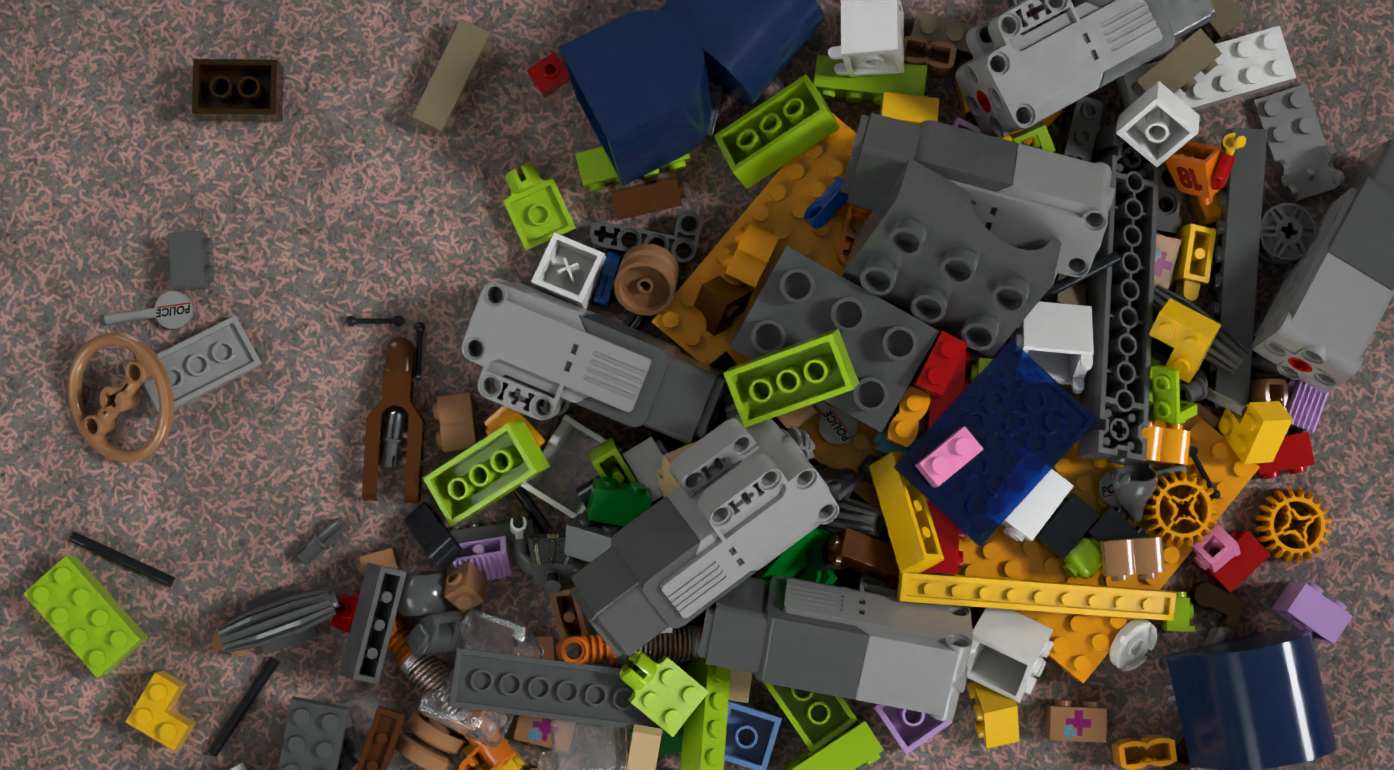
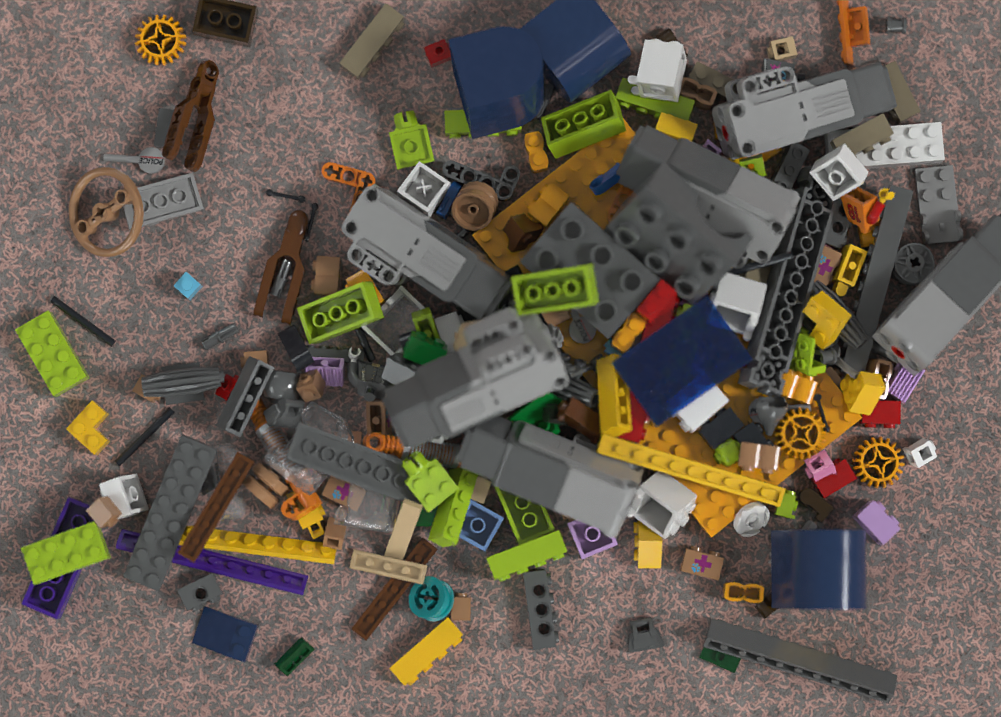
camera: 15 degrees right, 0 degrees up
reddish brown brick [609,169,686,220] -> none
bright pink brick [915,426,983,488] -> none
none -> light orange gear [135,14,186,66]
none -> reddish brown piece [162,60,219,172]
none -> medium azure brick [174,272,203,300]
none -> orange beam [321,162,376,213]
none -> light orange brick [524,131,548,174]
none -> white brick [902,438,937,468]

